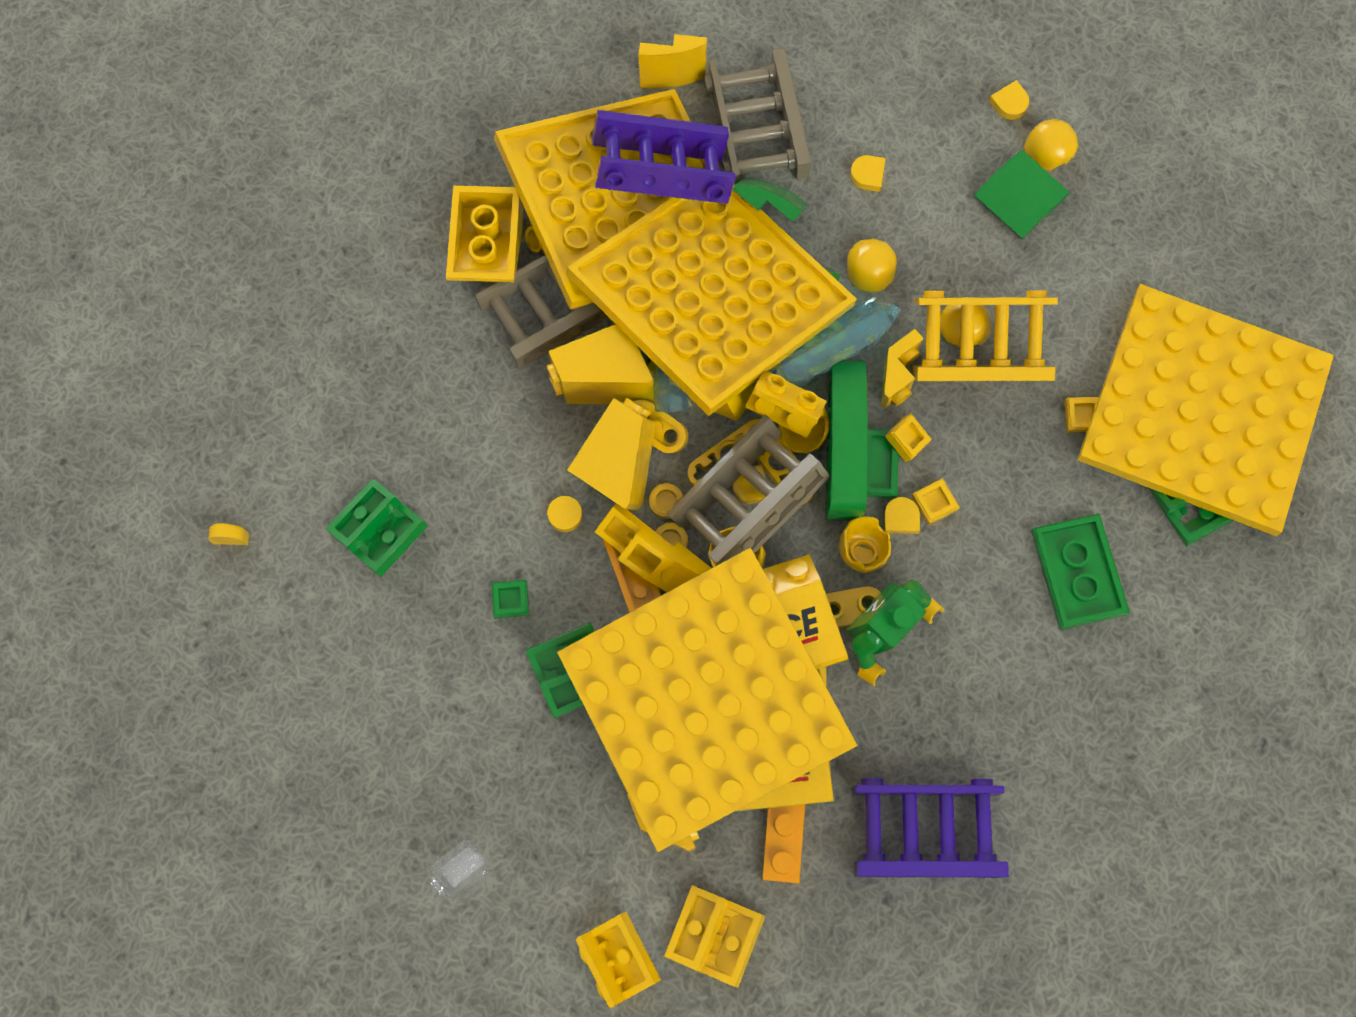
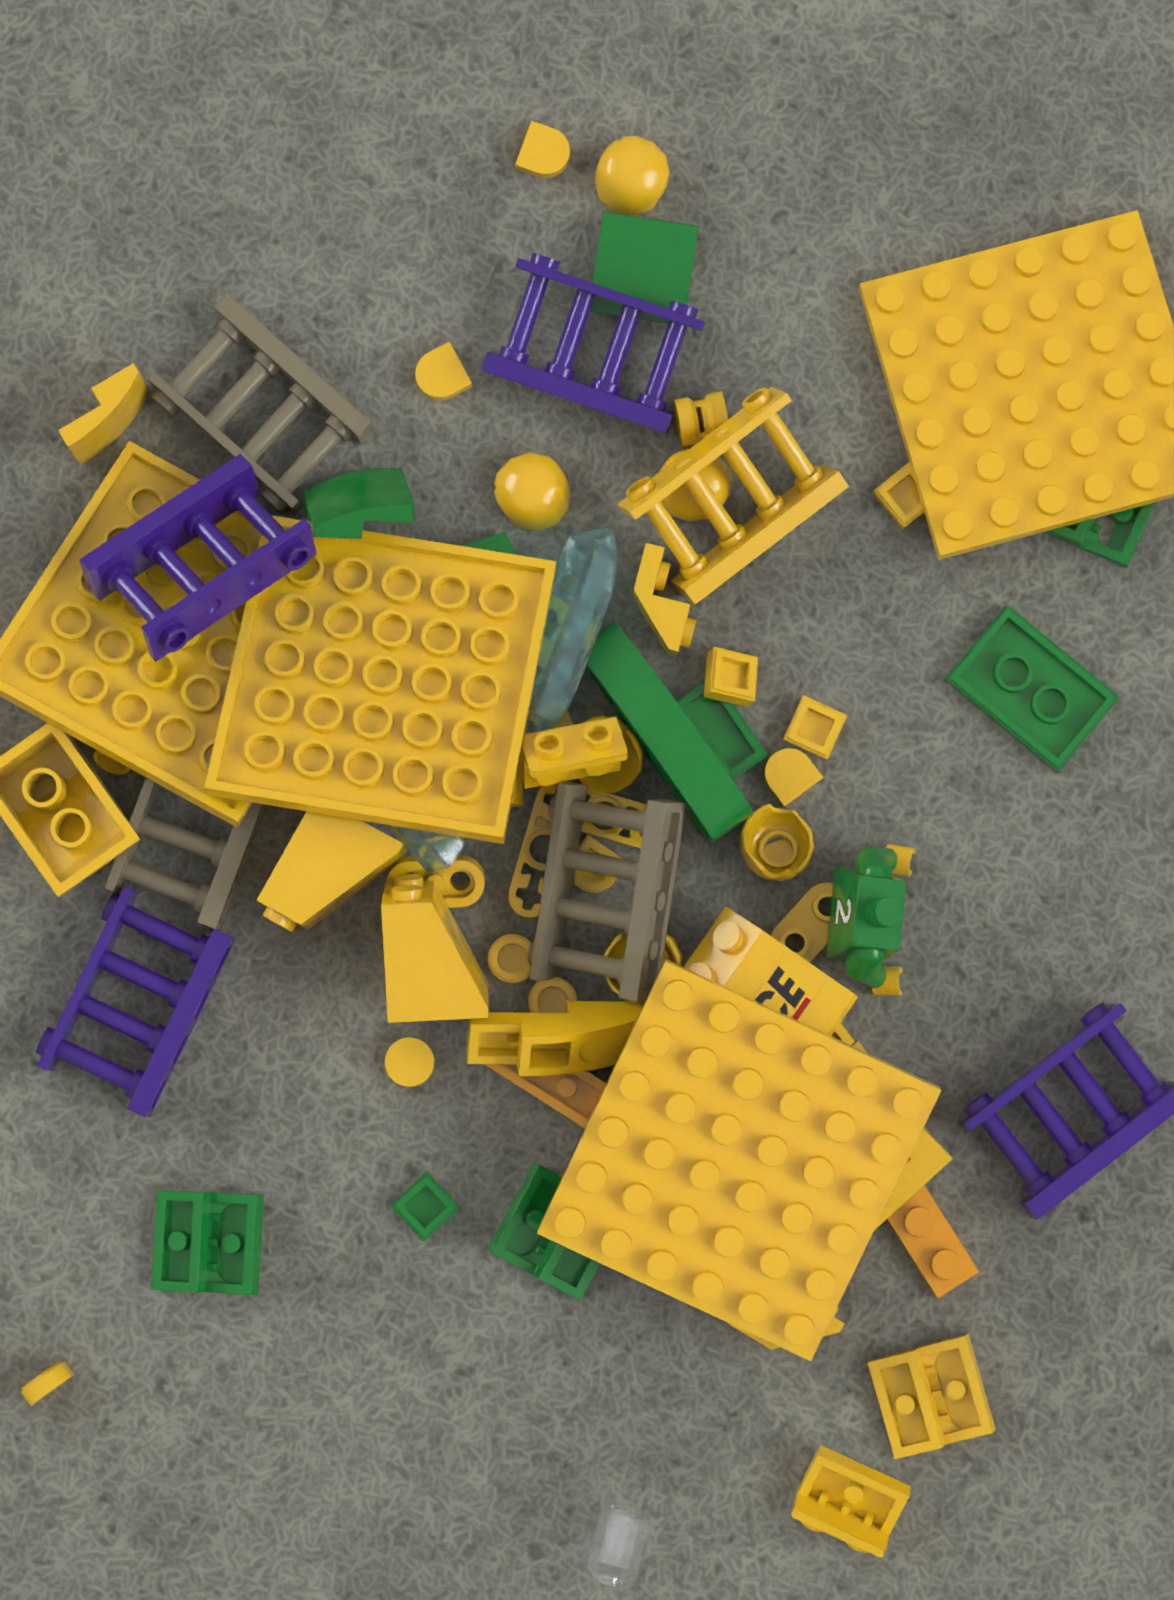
camera: 45 degrees left, 10 degrees up
none -> dark purple fence [36,886,236,1117]
none -> dark purple fence [481,253,705,434]
none -> yellow wheel [673,391,728,447]

